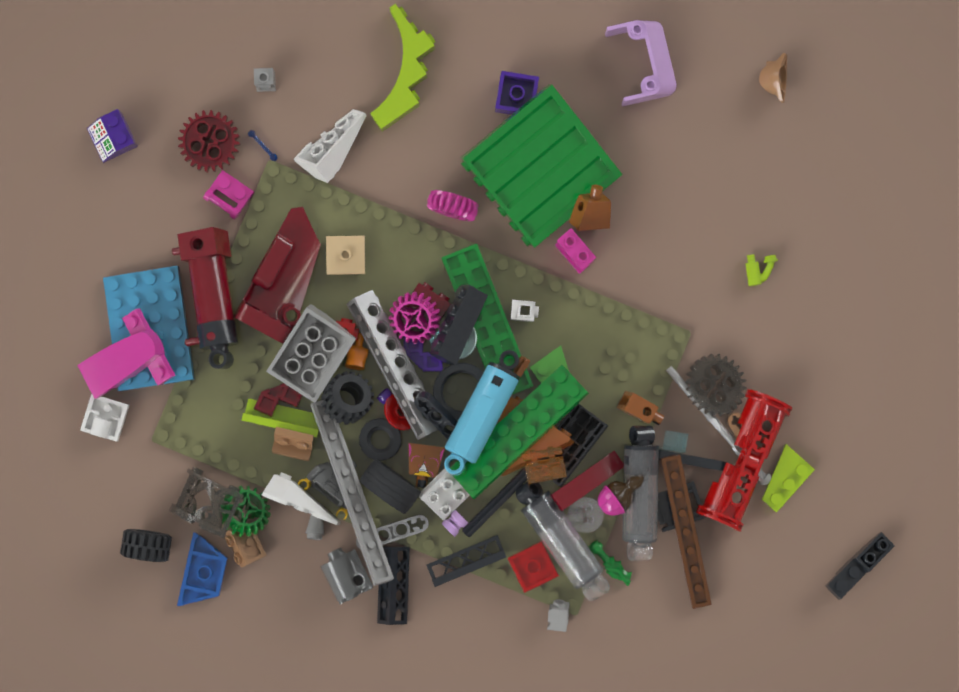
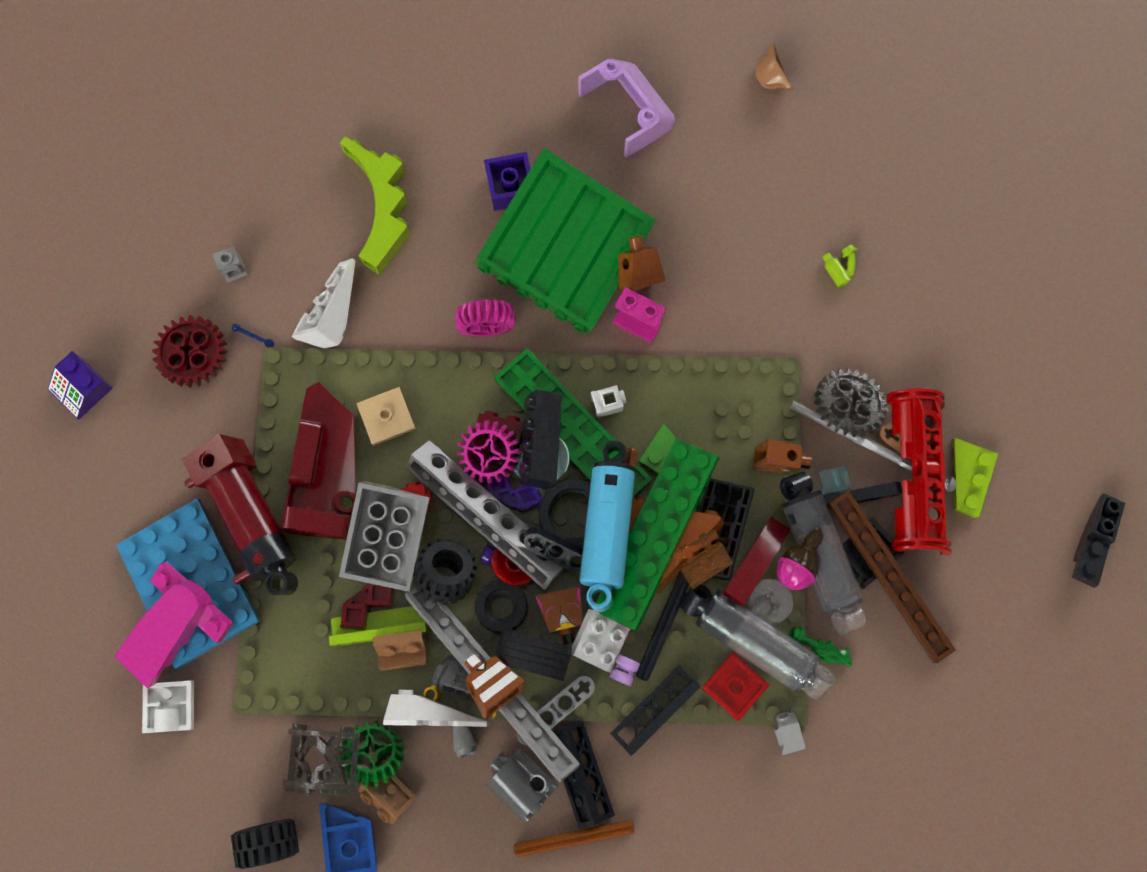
camera: 20 degrees left, 10 degrees down
dark pink plate [203,170,254,220] -> none
orange piece [345,333,369,370] -> none
none -> dark orange torso [465,654,525,719]
none -> dark orange axle [514,820,635,857]

